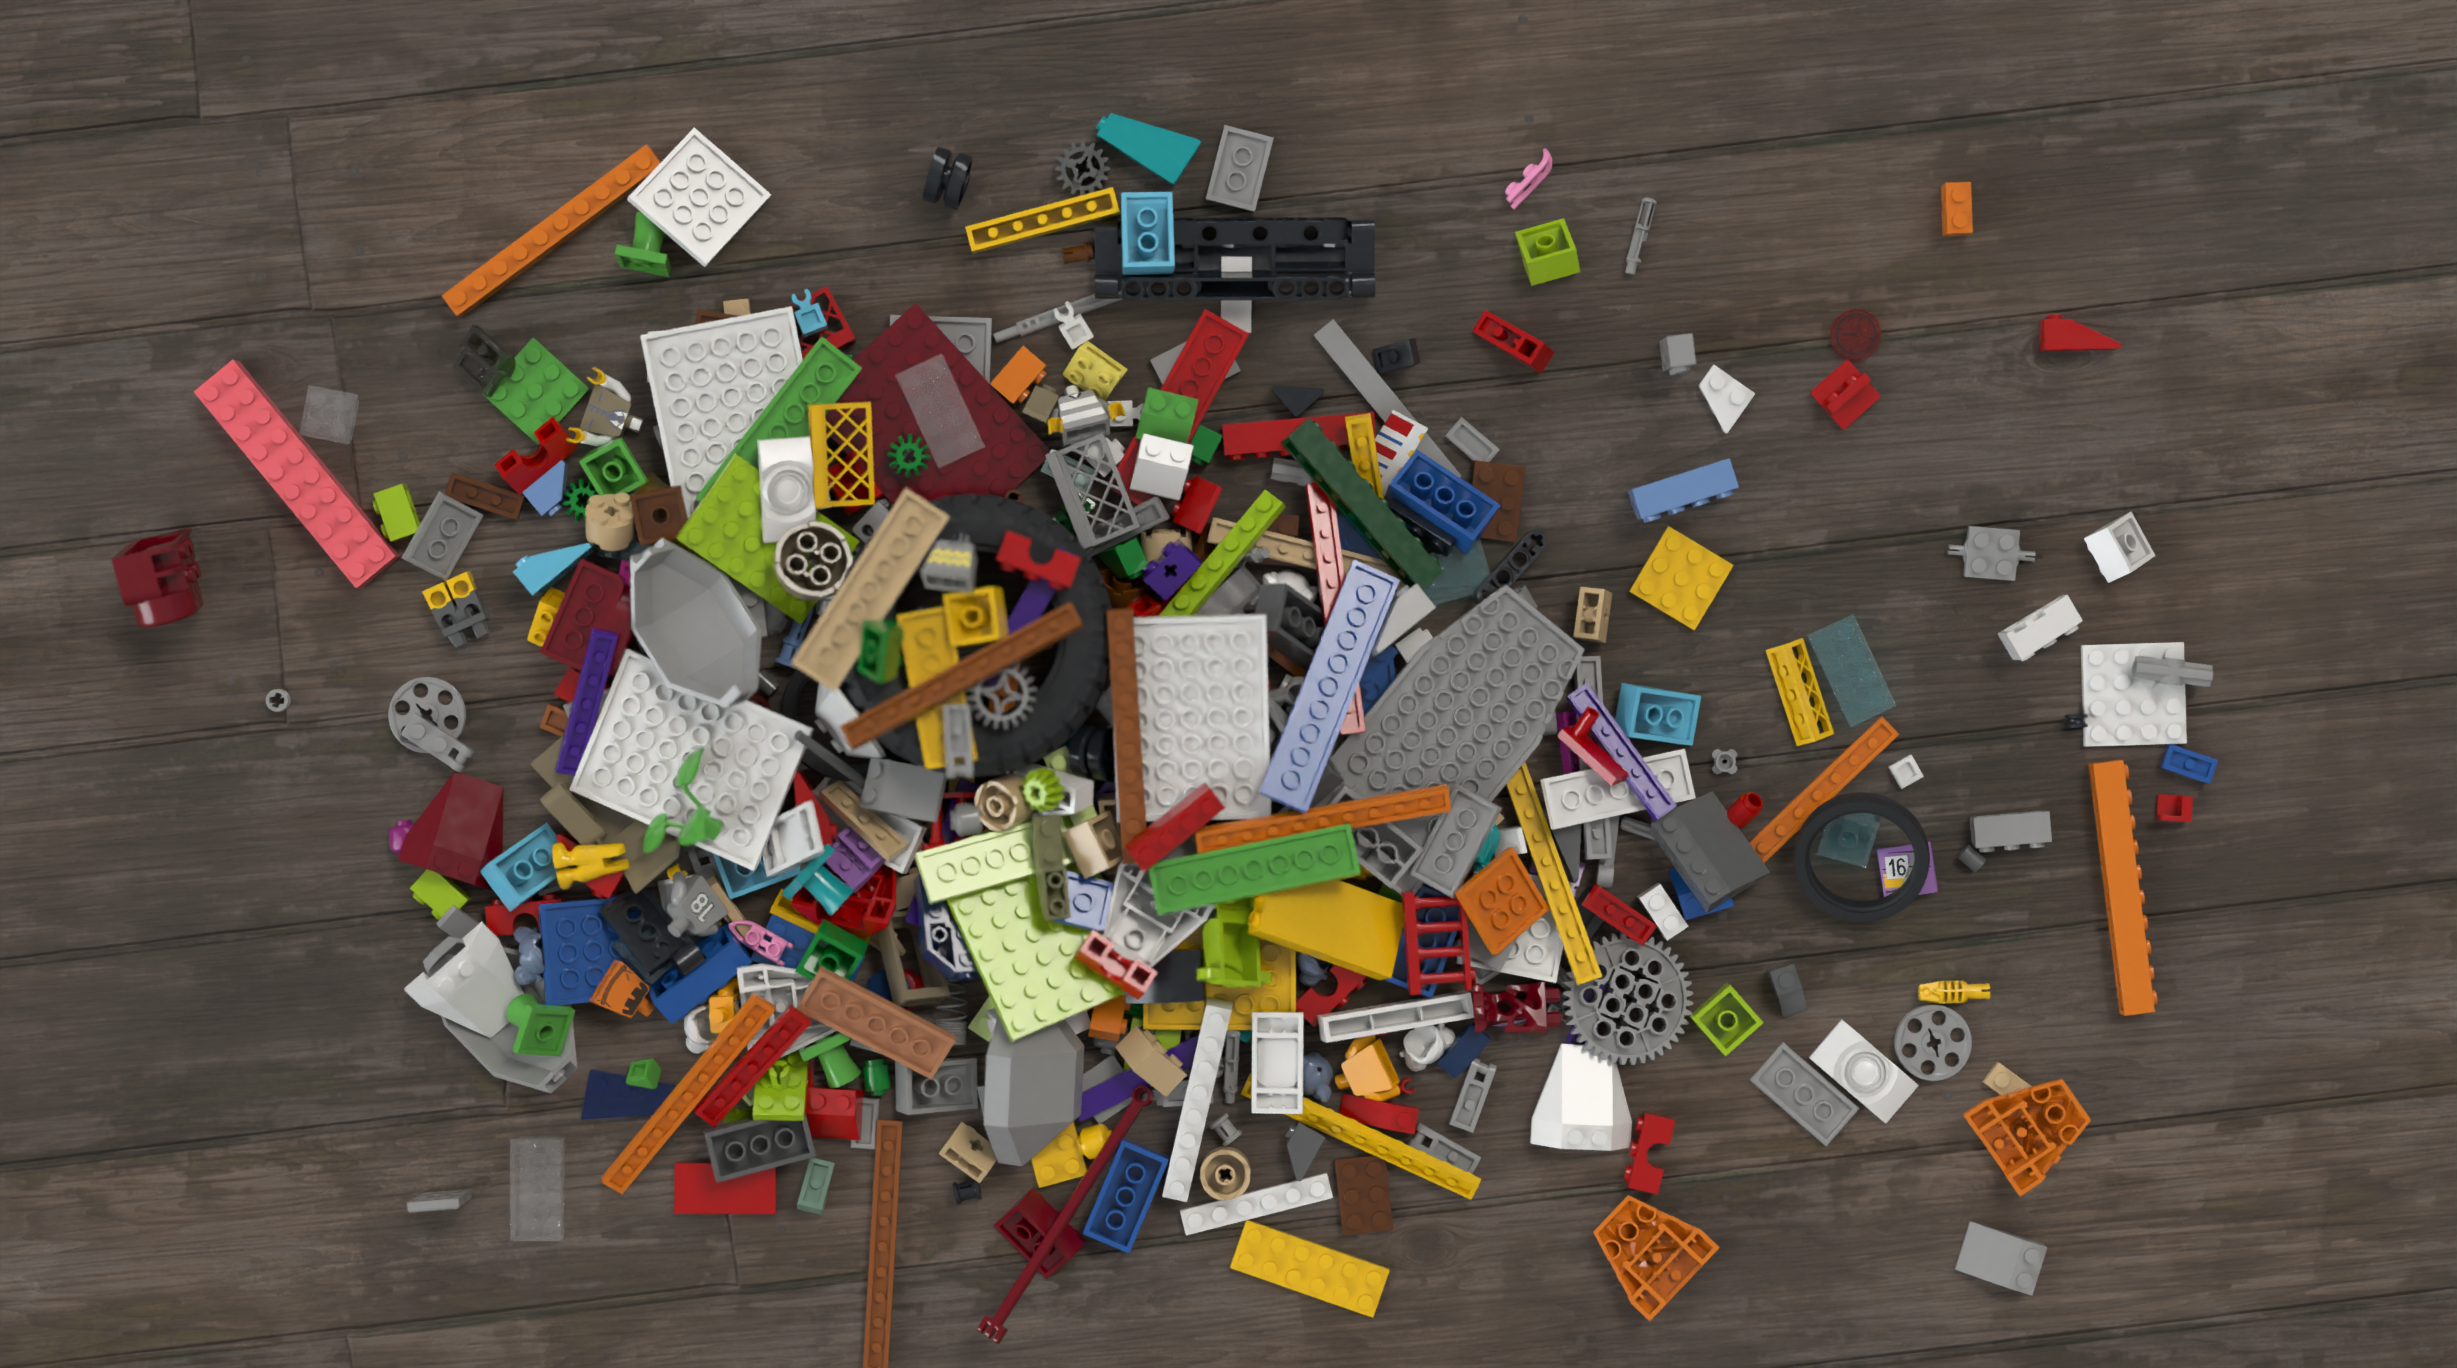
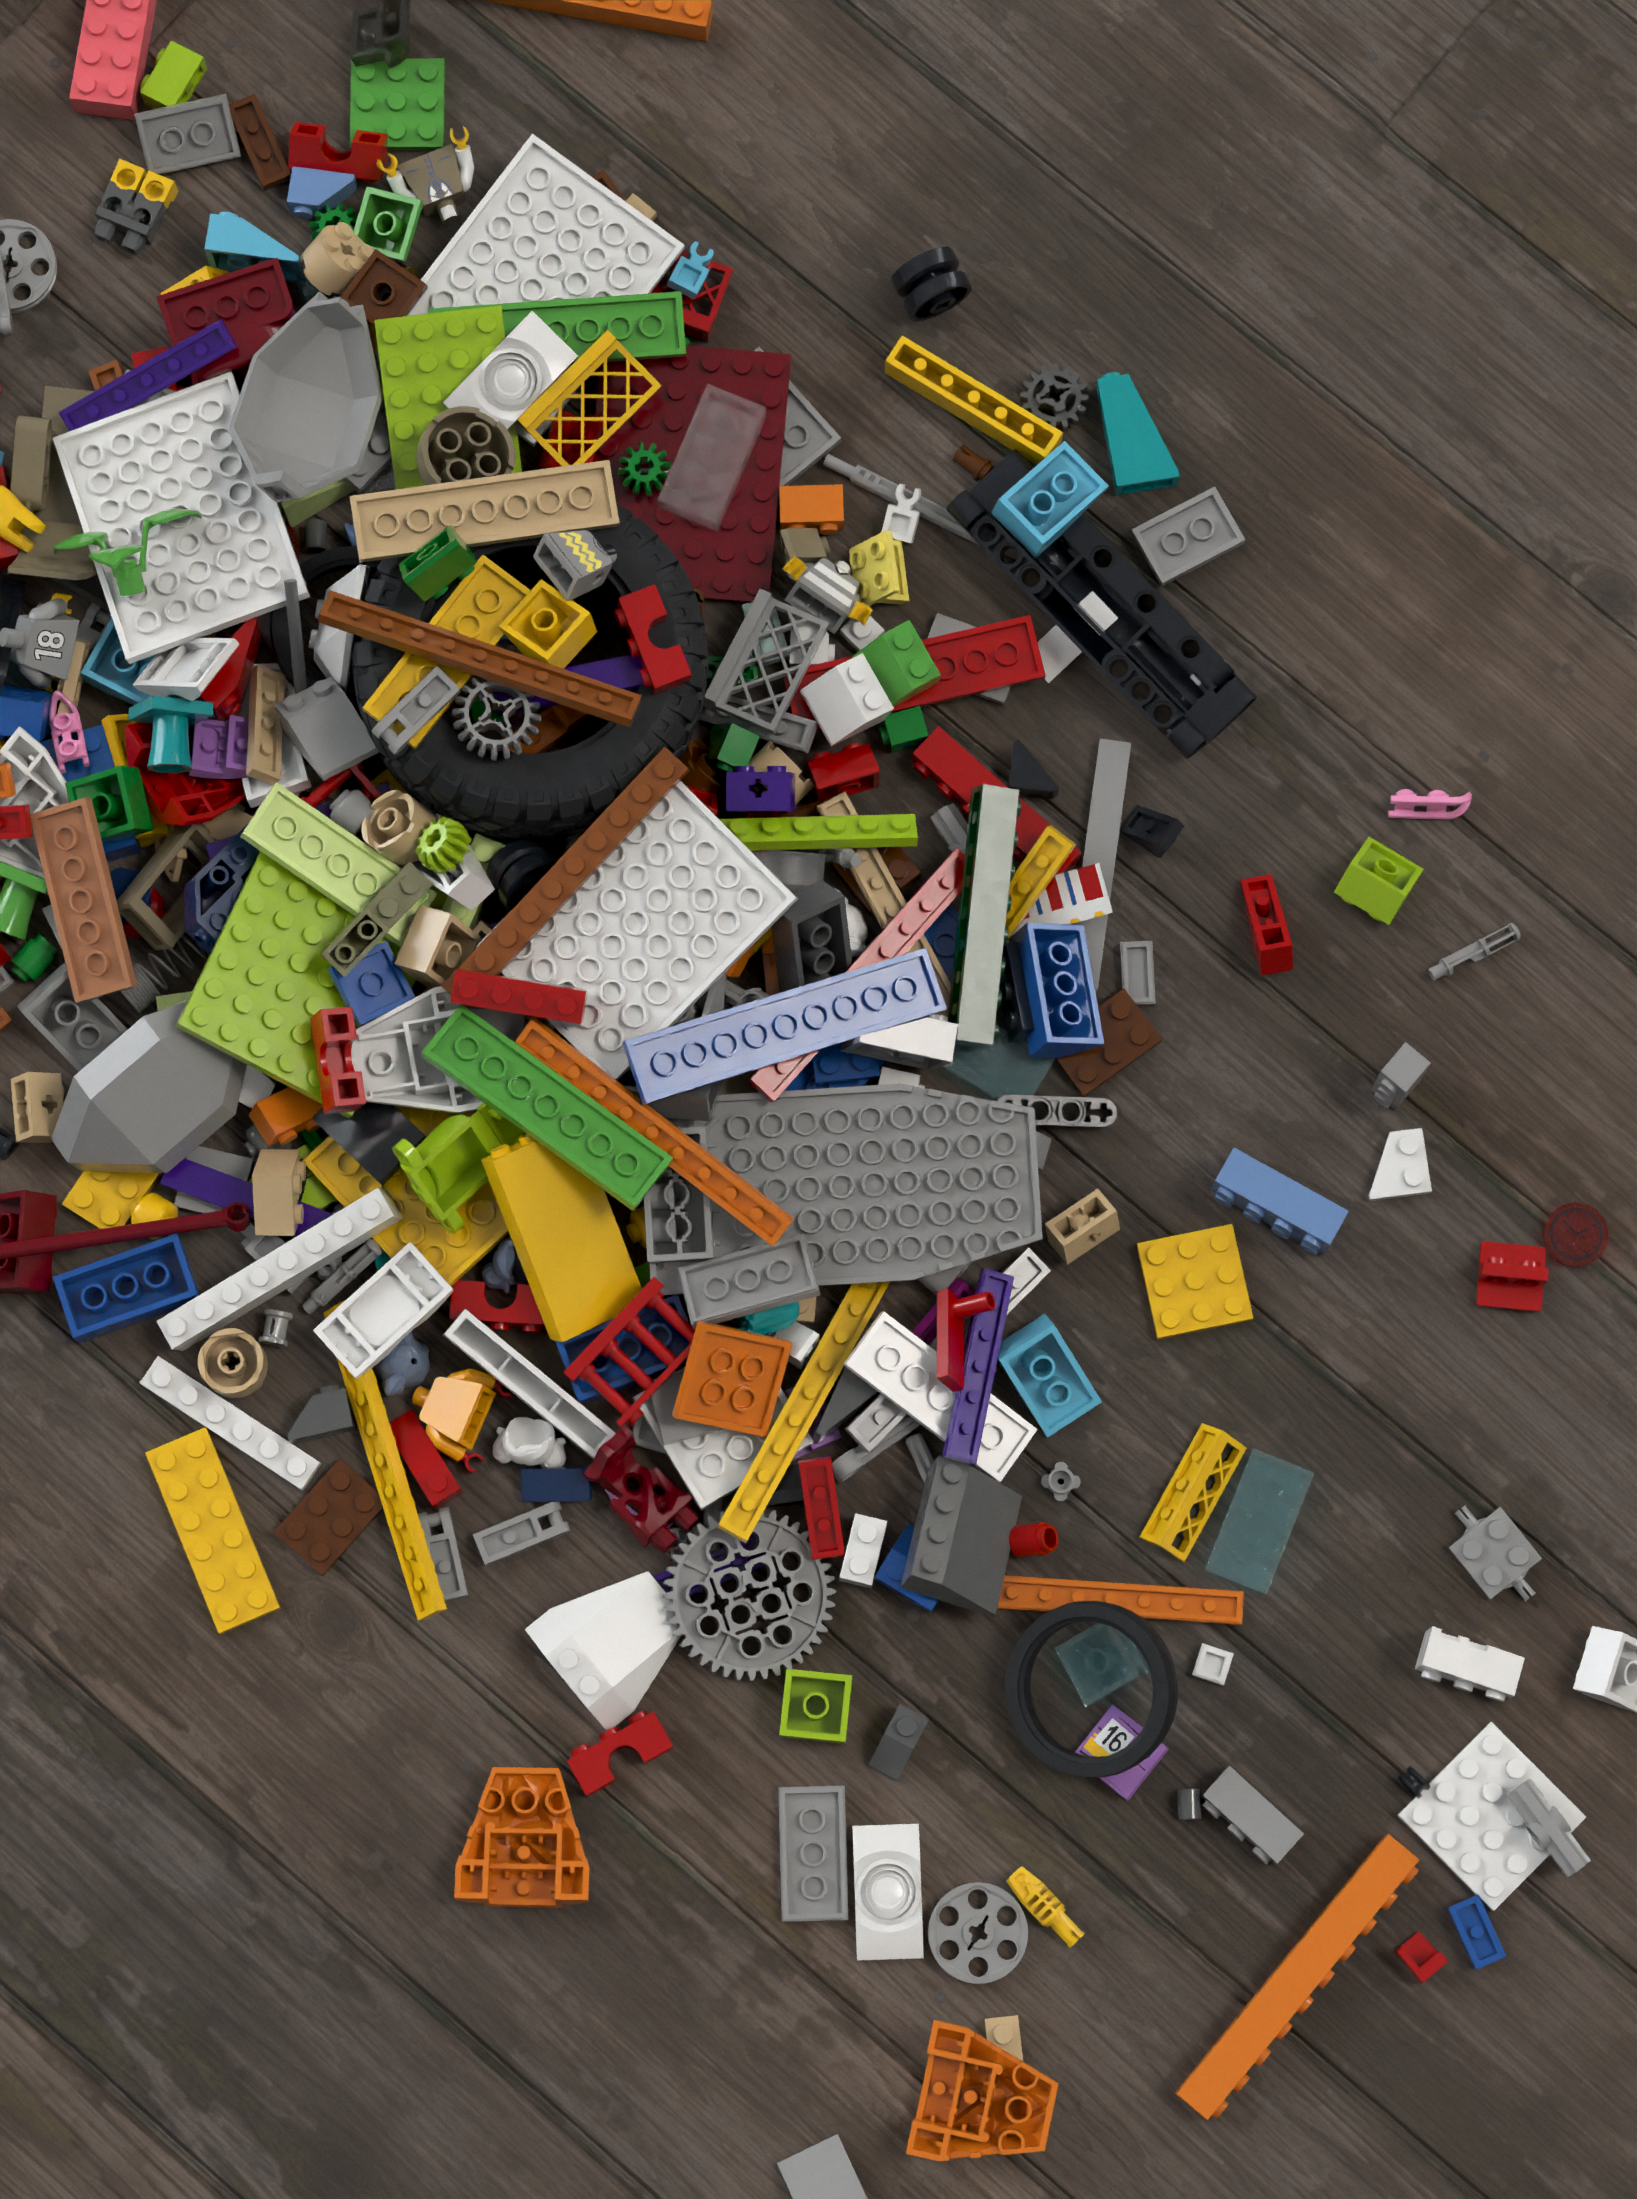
camera: 50 degrees right, 10 degrees down
bright green plant [615,212,672,277] -> none
white plate [627,128,771,267] -> none

